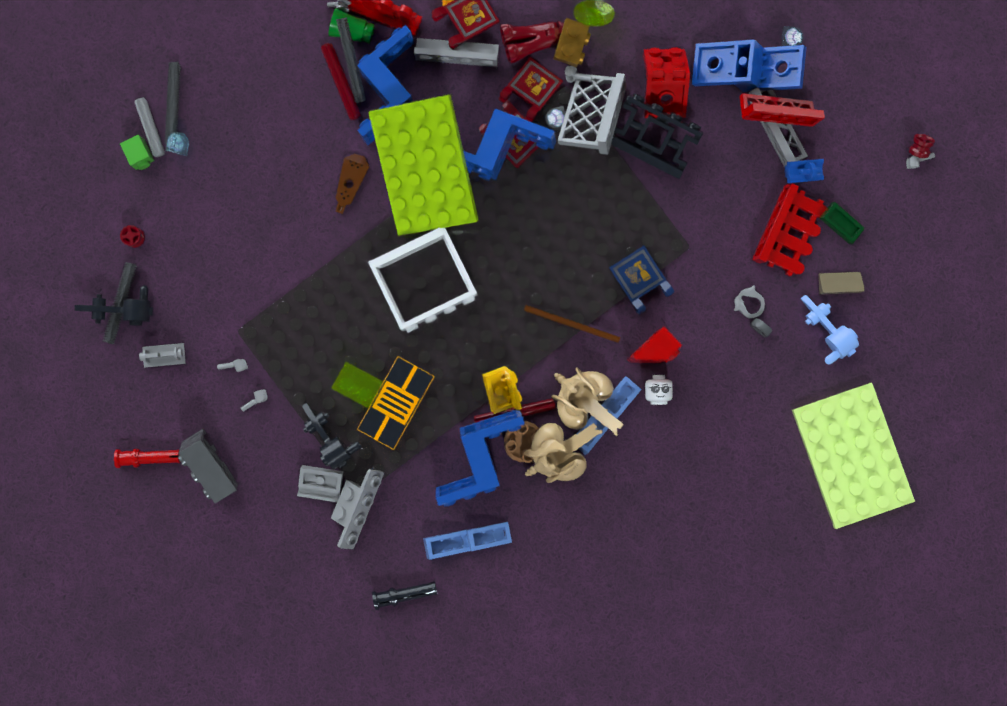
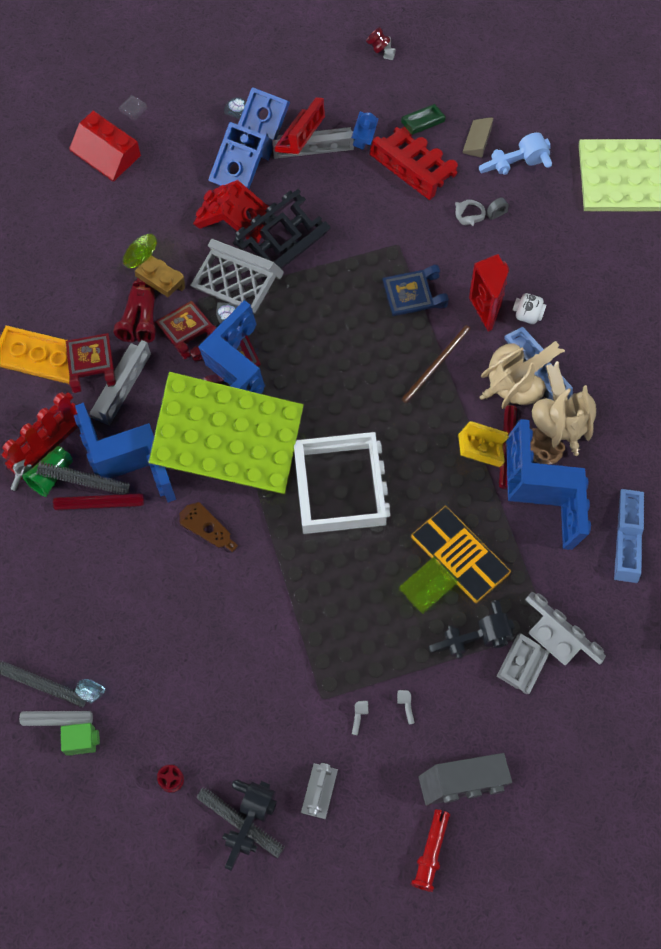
camera: 75 degrees left, 20 degrees down
light grey hand [565,66,593,83] -> none

